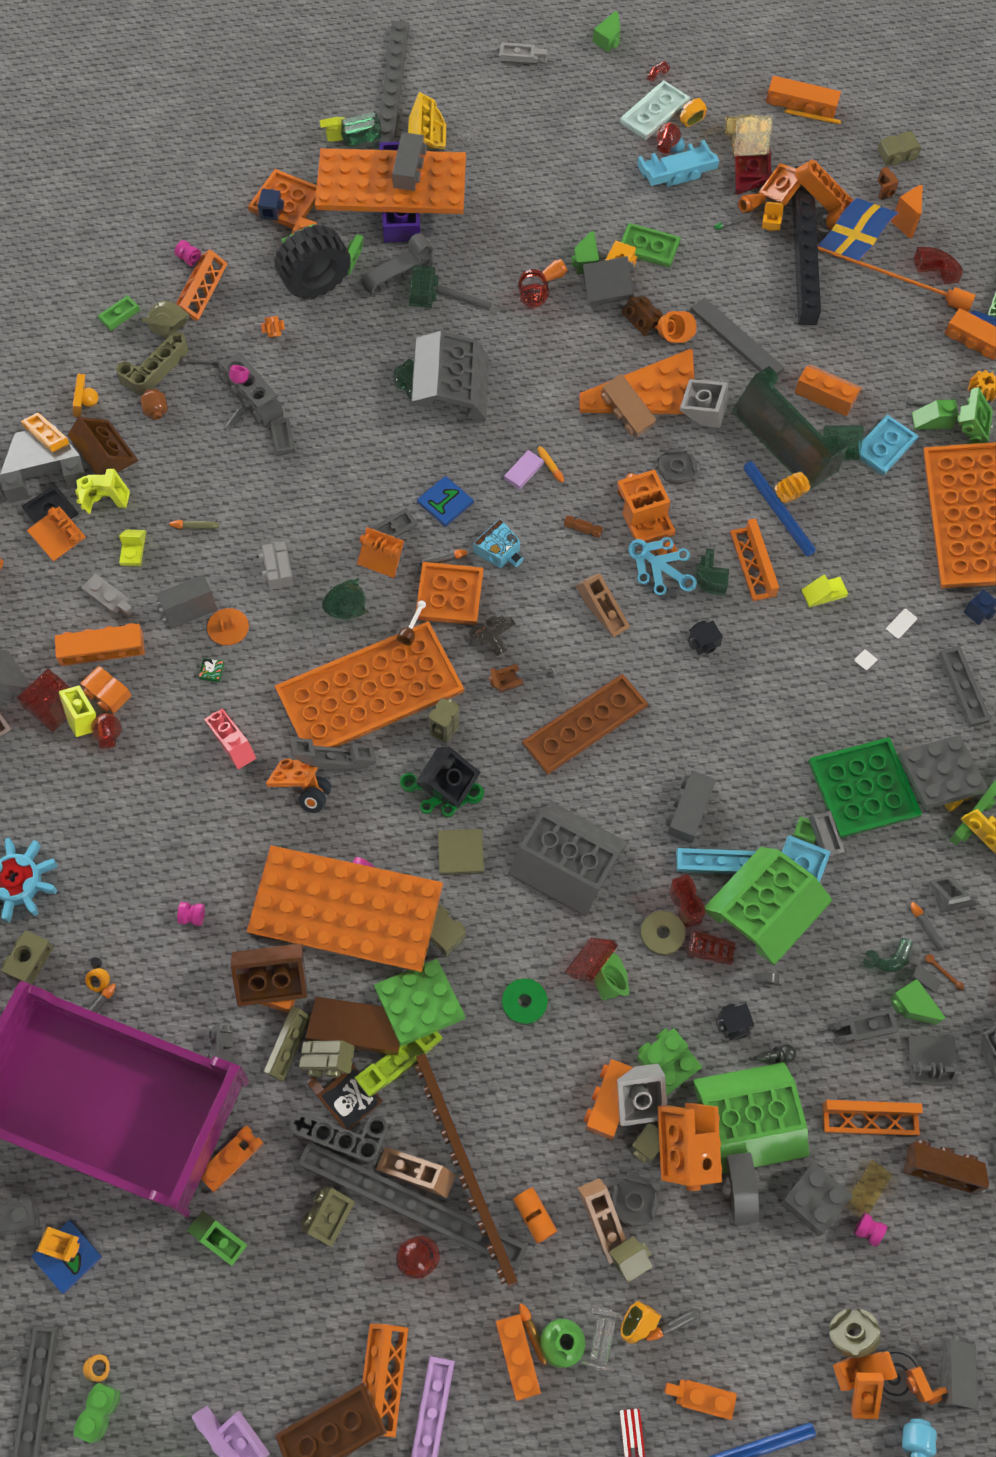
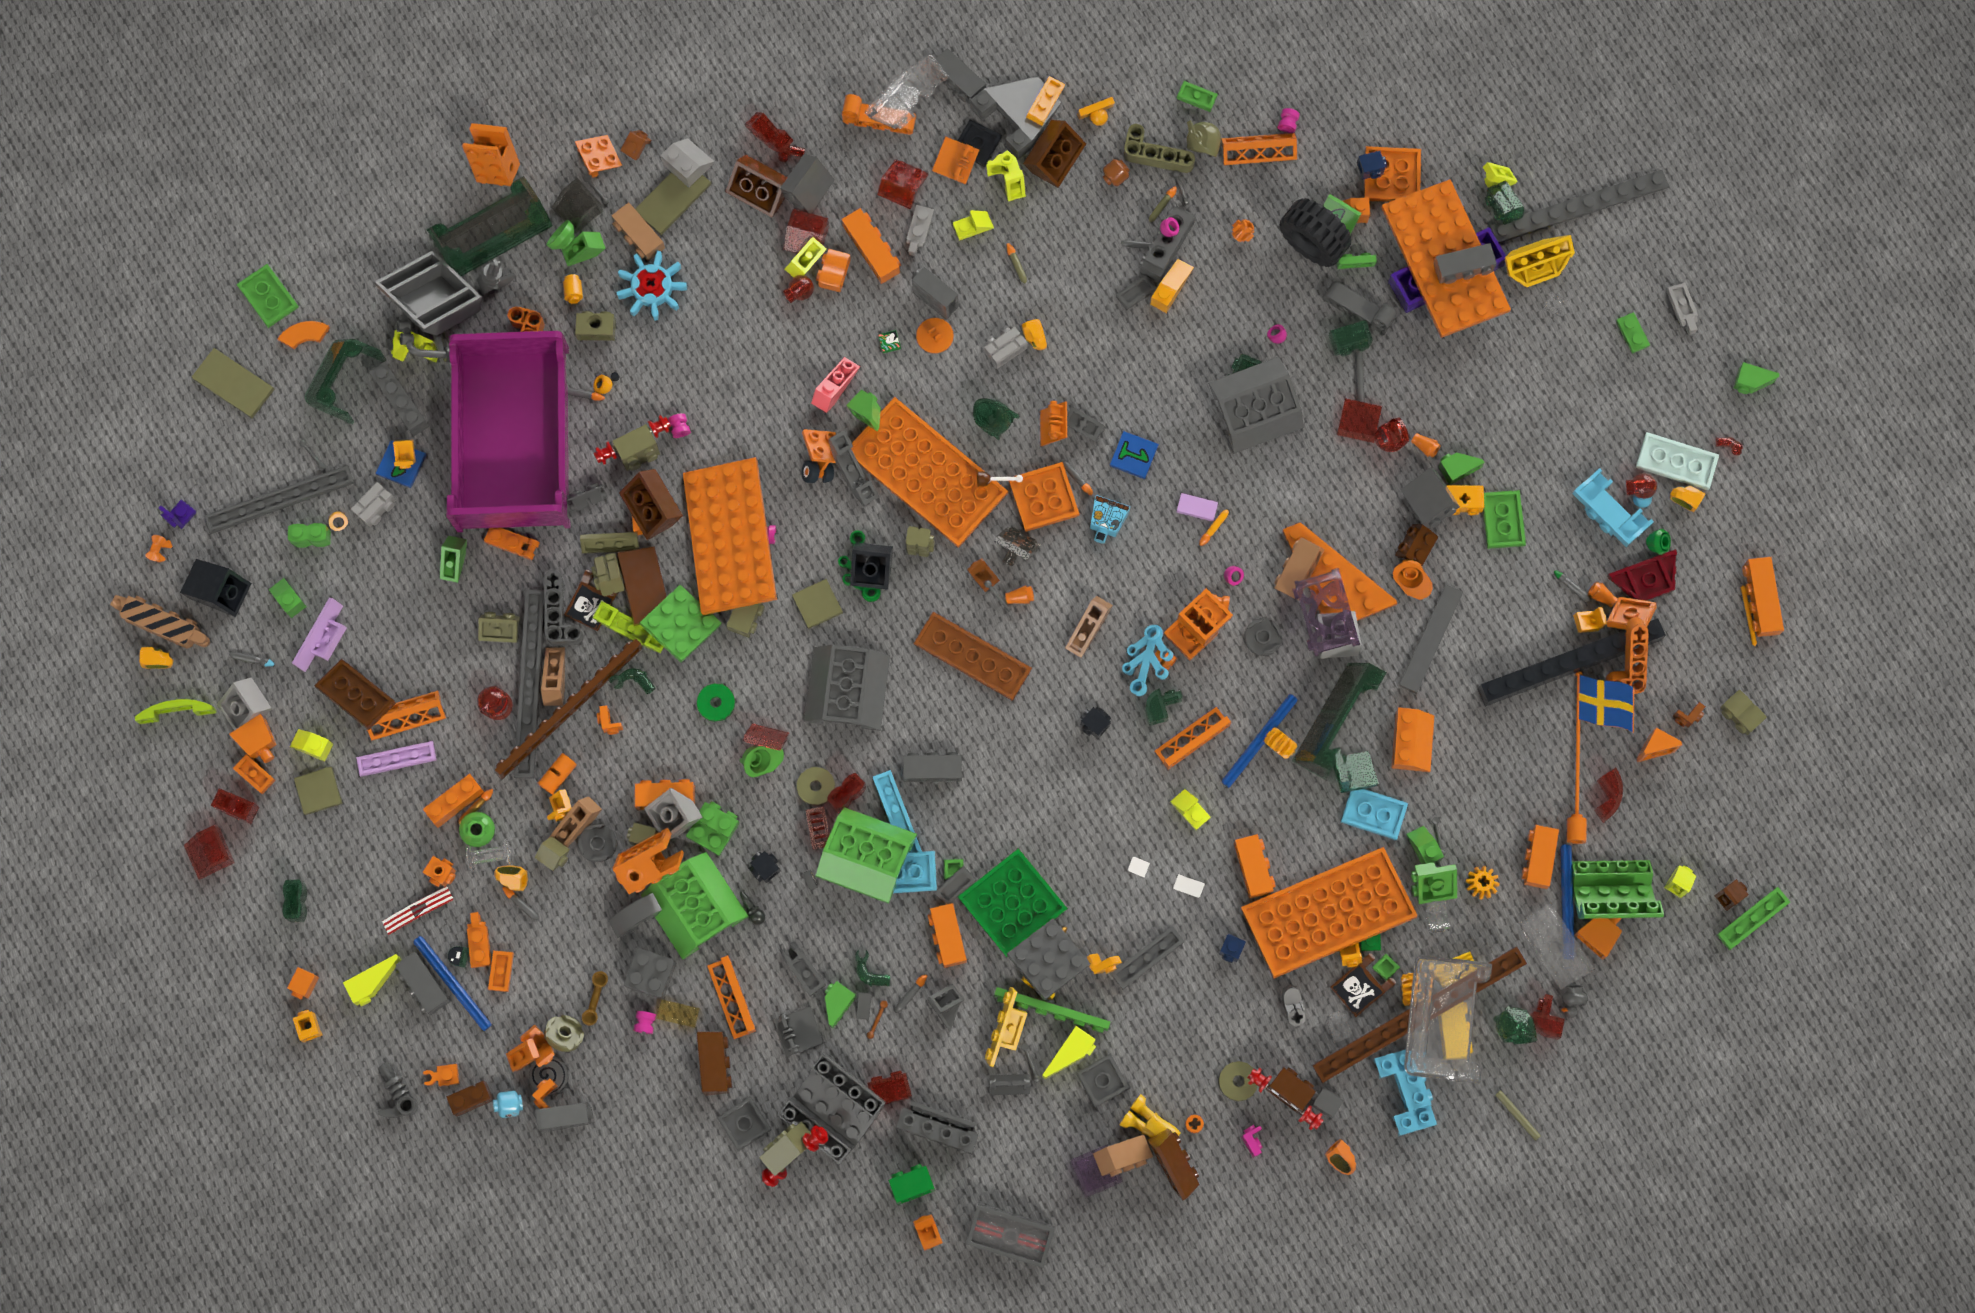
camera: 70 degrees right, 10 degrees up
dark orange axle [564,515,603,538] -> none
clear yellow brick [725,114,772,156] -> none
none -> light grey brick [351,482,396,528]
none -> orange brick [423,856,456,887]
none -> tile [448,946,469,968]
none -> orange plate [488,950,514,992]
none -> light orange bracket [547,789,572,822]
none -> pearl gold bar [582,971,608,1026]
none -> olive brick [593,415,671,471]
none -> orange bracket [597,705,623,735]
none -> clear green piece [609,668,656,695]
none -> bright green slope [846,389,881,431]
none -> clear red bracket [877,160,928,209]
none -> orange brick [927,903,967,968]
none -> orange cone [1005,585,1034,604]
none -> light orange rock [1022,319,1047,350]
none -> light orange bracket [1087,953,1122,974]
none -> olive piece [1149,186,1177,222]
none -> light orange slope [1150,259,1194,314]
none -> dark pink piece [1224,566,1244,586]
none -> orange brick [1234,834,1276,899]
none -> dark pink piece [1267,324,1287,344]
none -> fence [1292,568,1360,657]
none -> clear red tile [1337,398,1382,443]
none -> bright green plate [1616,312,1650,354]
none -> green cone [1646,529,1671,555]

